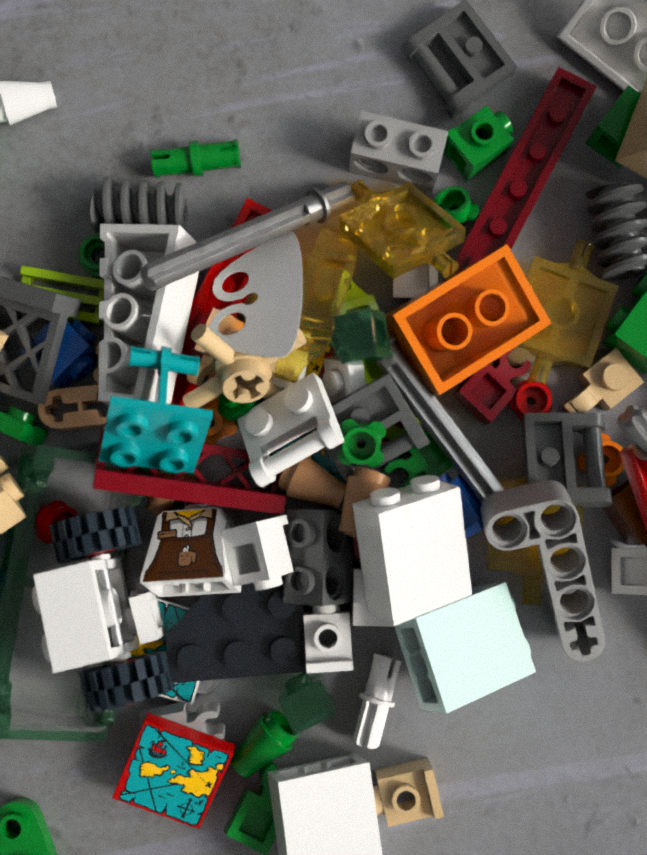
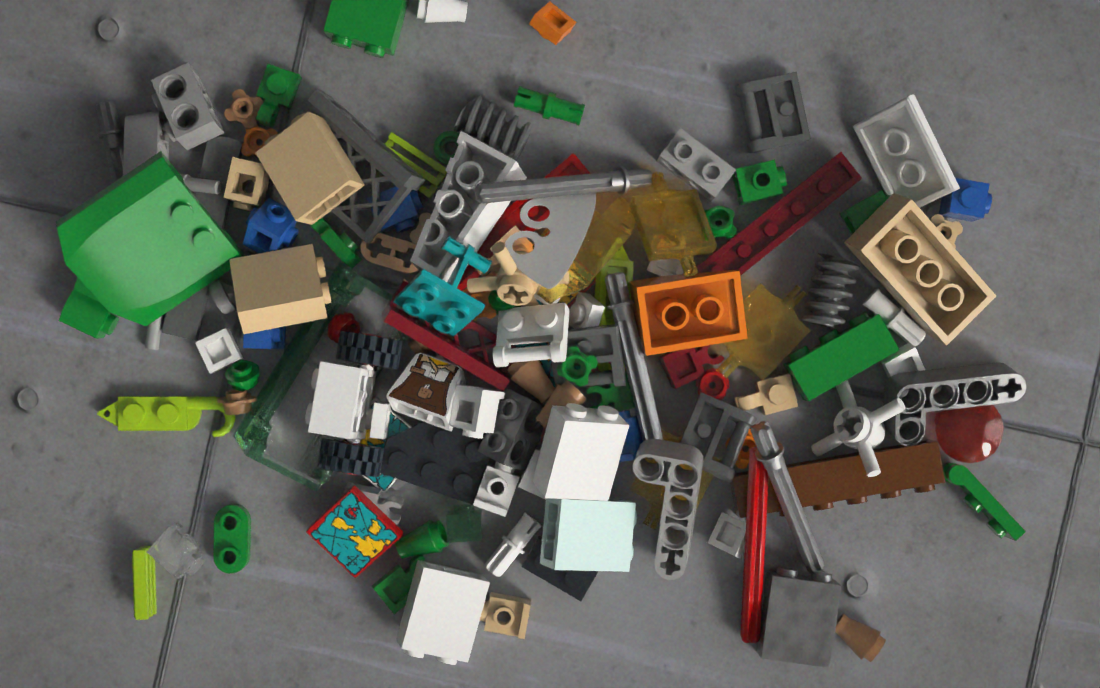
camera: 25 degrees right, 5 degrees up
clear green plate [332,308,393,366] -> none
none -> black plate [522,536,598,601]
none -> orange plate [529,1,576,45]

